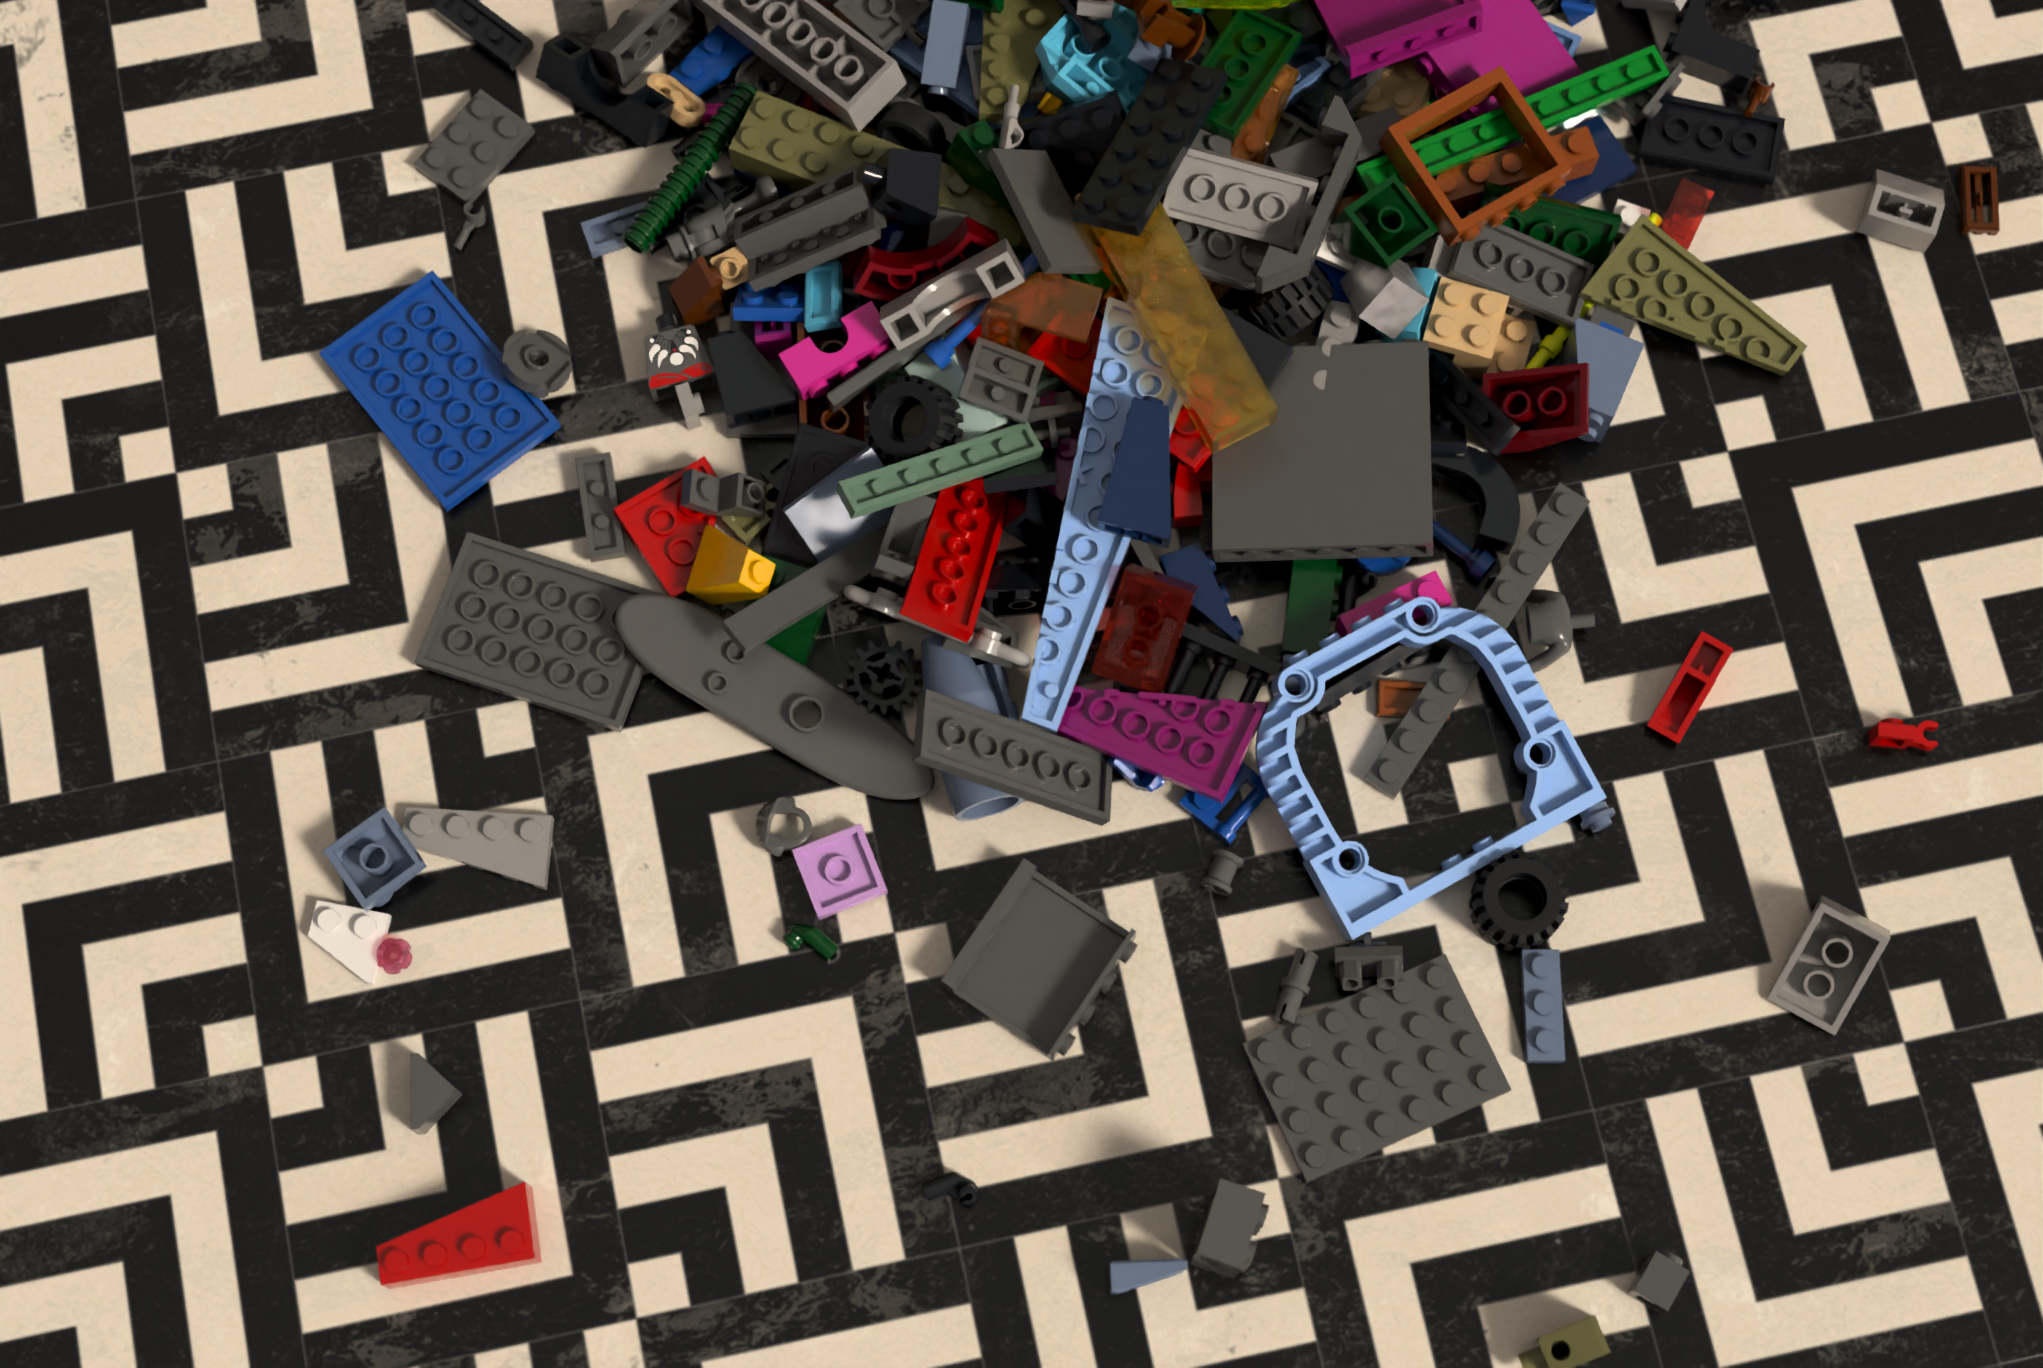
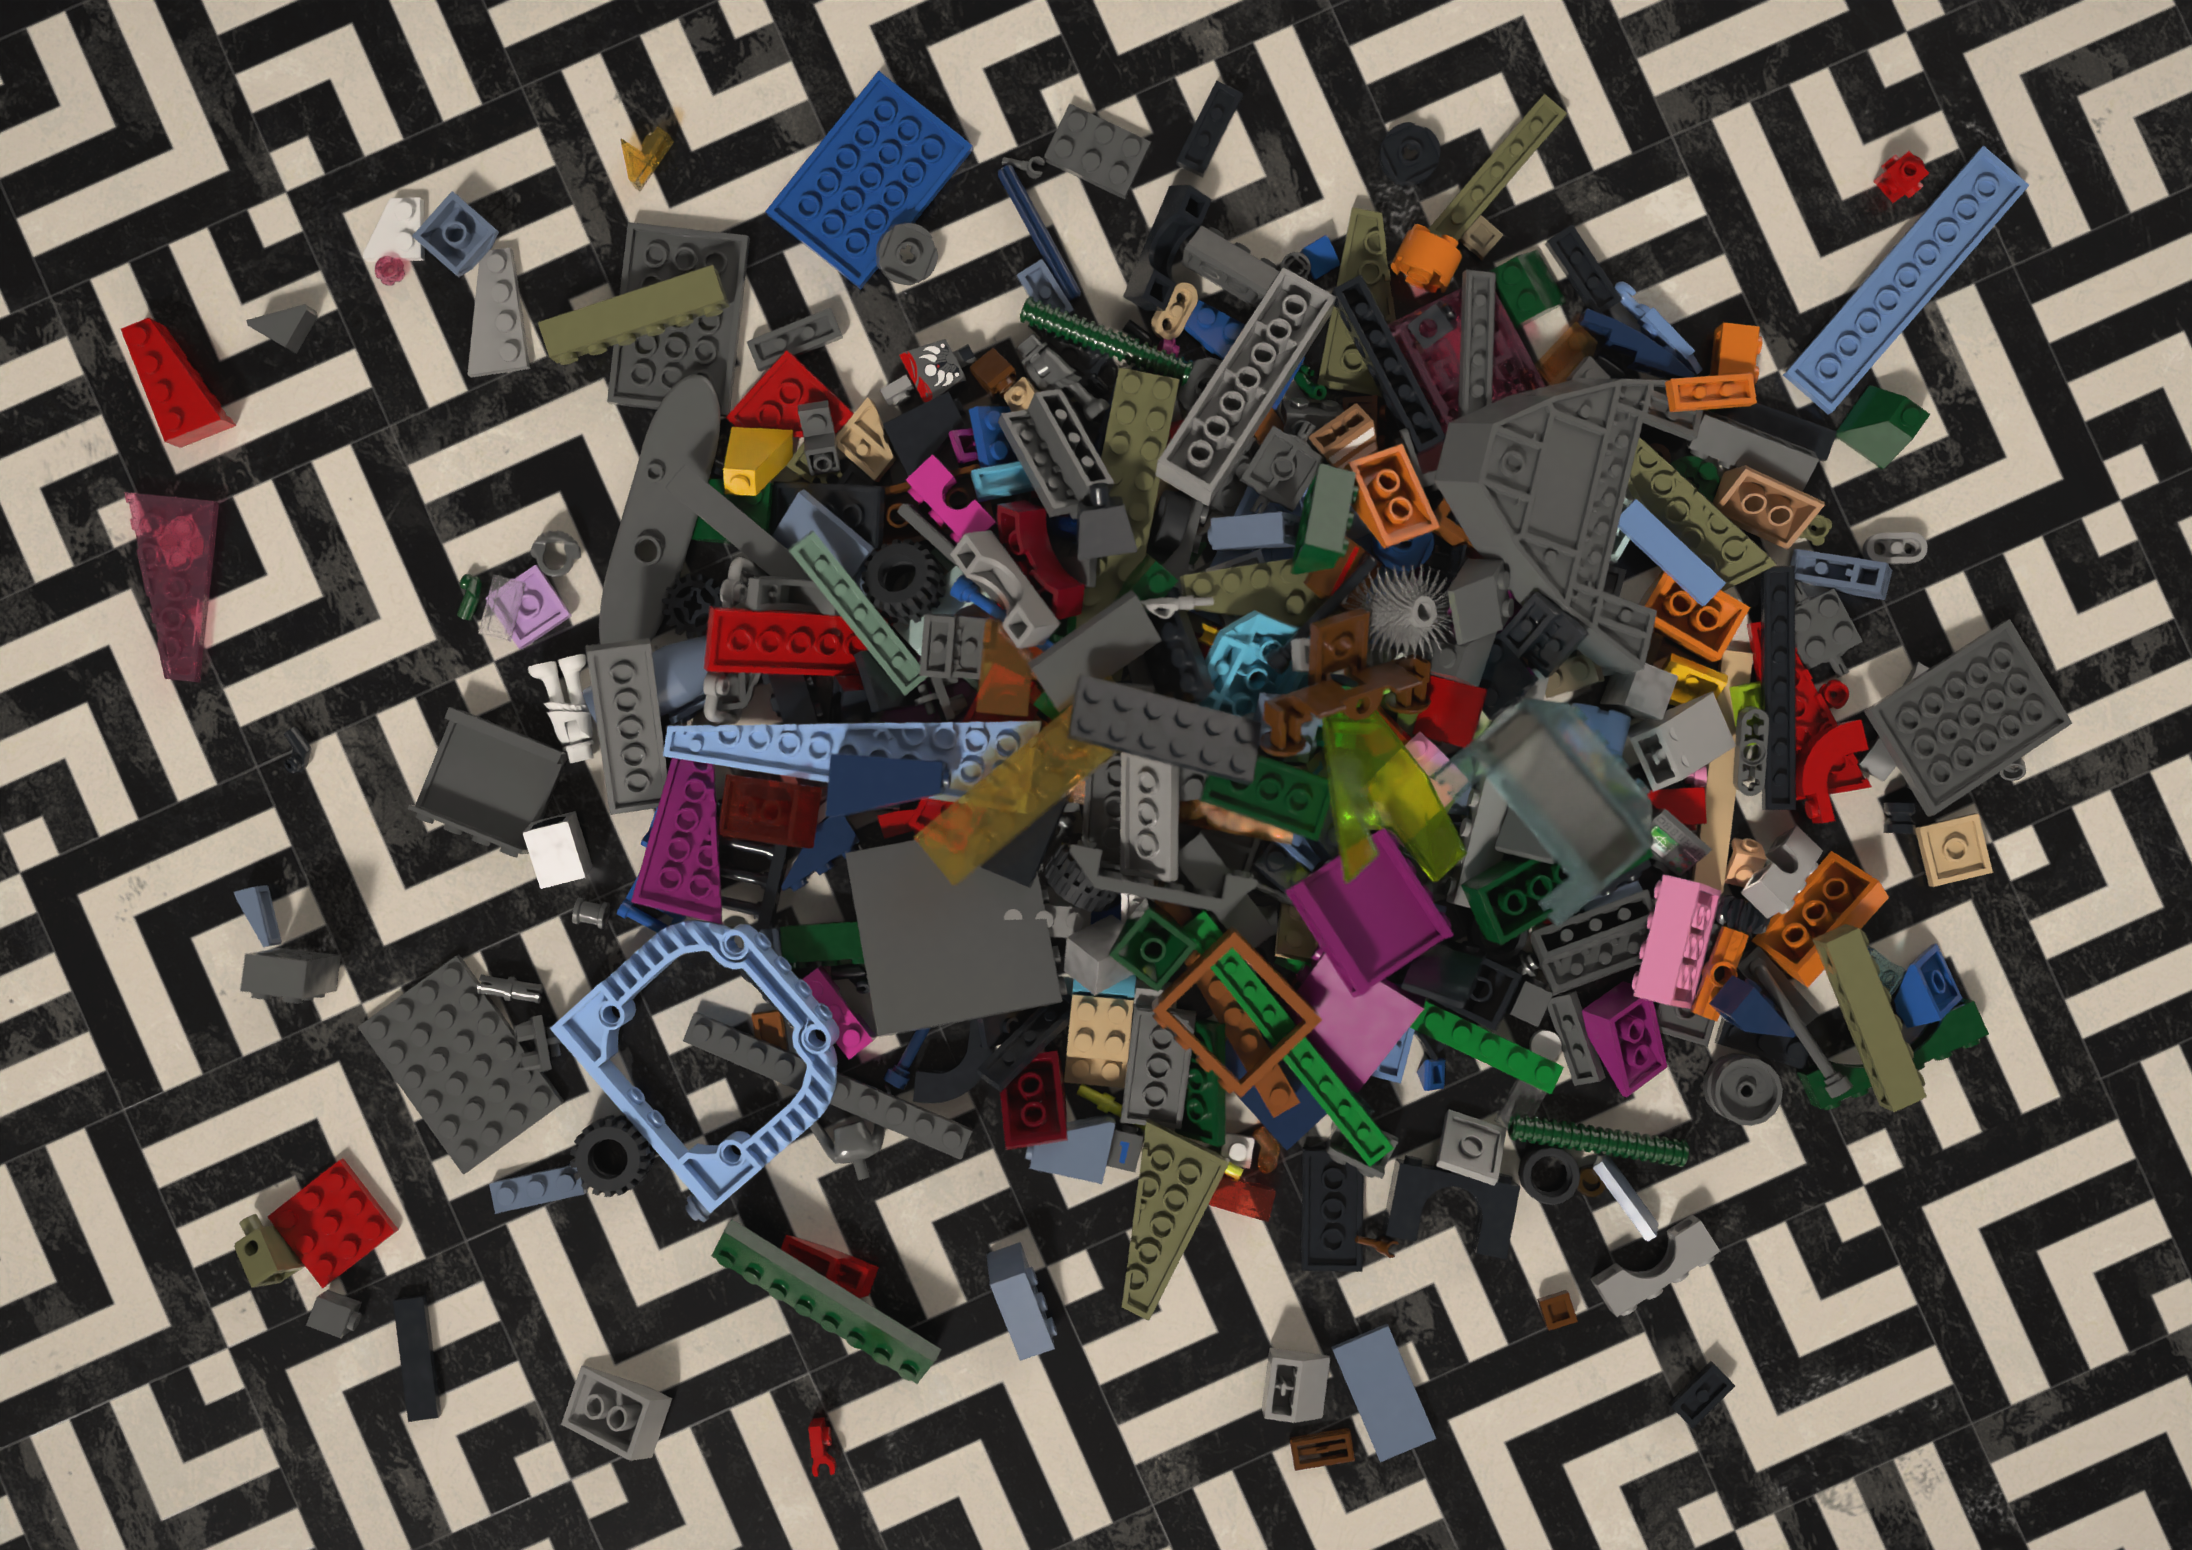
camera: 80 degrees right, 15 degrees up
none -> clear pink wing [124,492,219,683]
none -> red plate [267,1158,398,1289]
none -> black tile [393,1295,441,1422]
none -> clear tile [478,575,526,642]
none -> flat silver piece [523,811,593,889]
none -> white piece [528,654,595,764]
none -> olive brick [538,265,729,365]
none -> clear yellow slope [621,126,674,191]
none -> dark green plate [711,1219,942,1384]
none -> tan wing [836,397,897,482]
none -> sand blue wedge [987,1242,1057,1361]
none -> dark blue axle [998,165,1081,302]
none -> clear orange arm [1252,1126,1280,1174]
none -> sand blue tile [1332,1324,1436,1462]

